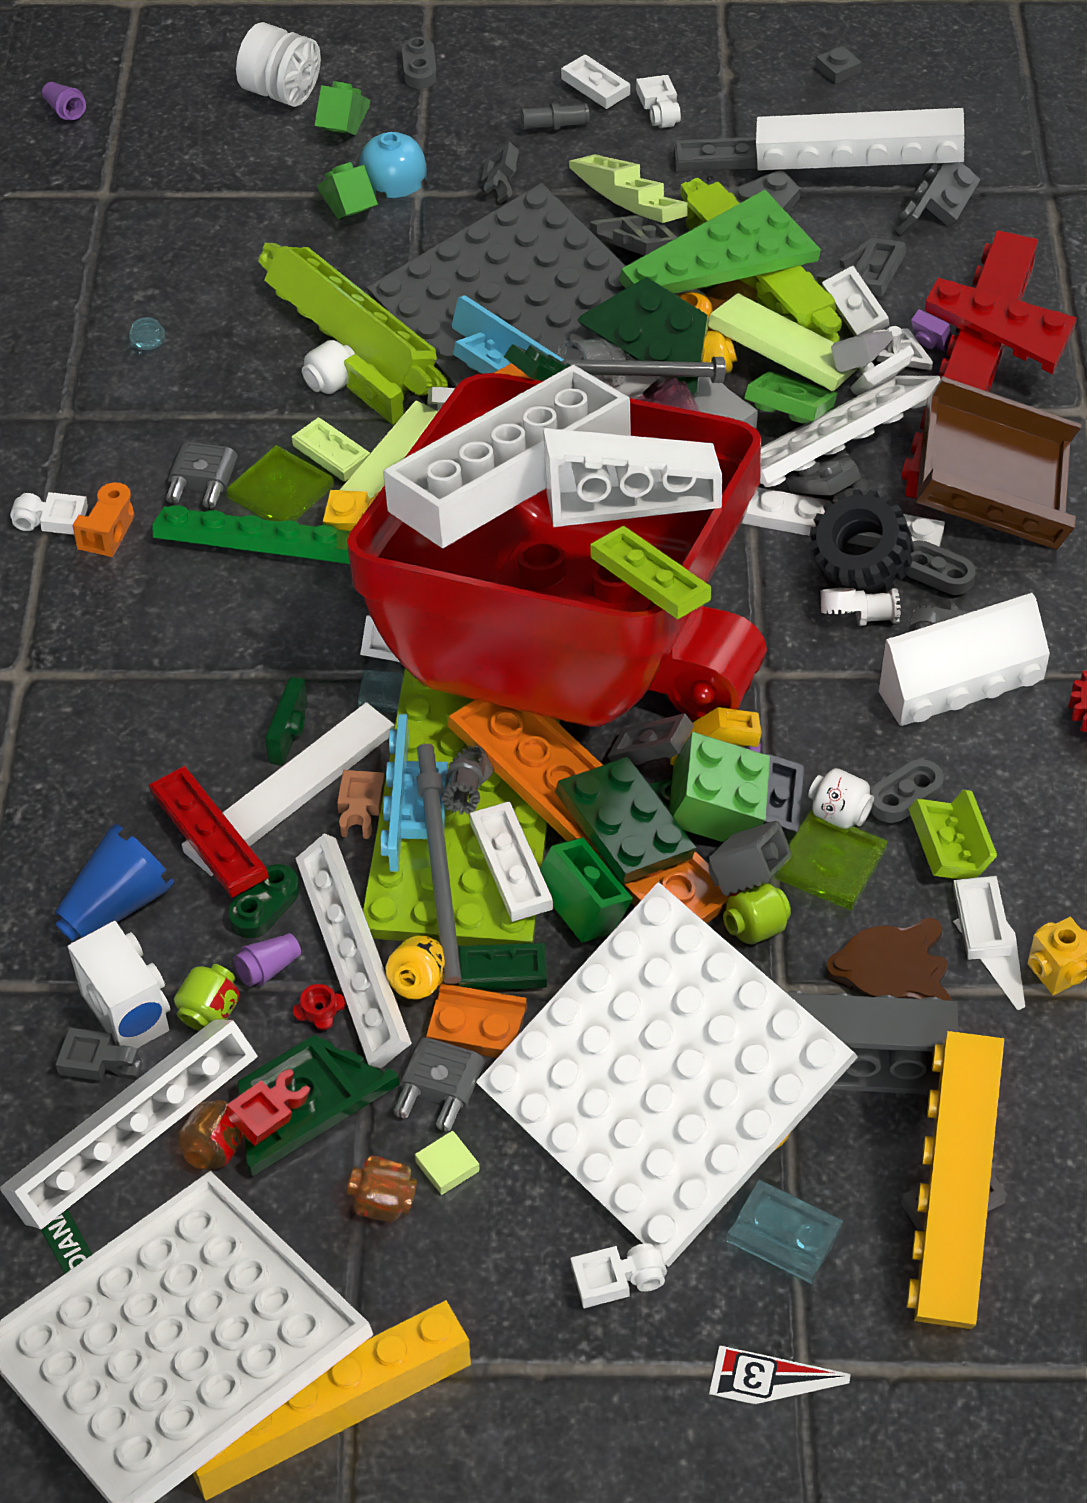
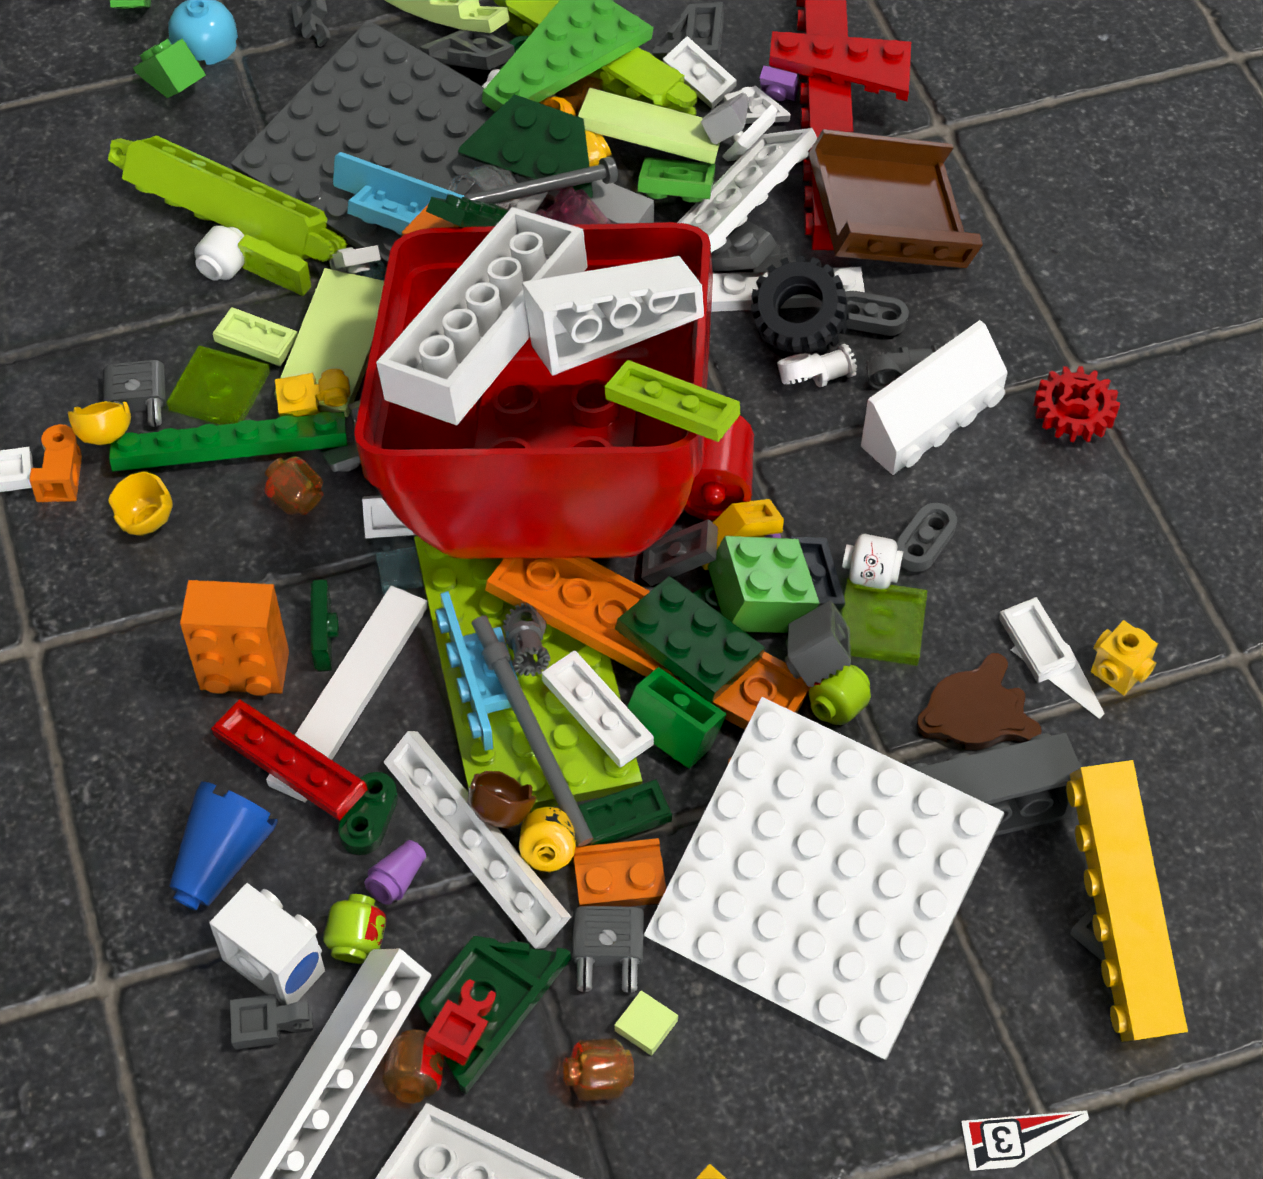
camera: 20 degrees left, 5 degrees up
clear light blue plate [129,317,166,350] -> none
red plate [293,984,345,1030] -> none
nougat plate [337,770,385,839] -> none
white plate [571,1243,667,1308] -> none
clear light blue plate [727,1180,843,1284] -> none
lime bracket [908,790,997,879] -> none
none -> yellow hair [67,401,131,445]
none -> yellow hair [108,471,173,536]
none -> orange brick [180,580,289,696]
none -> clear orange head [264,456,324,515]
none -> reddish brown hair [468,771,537,828]

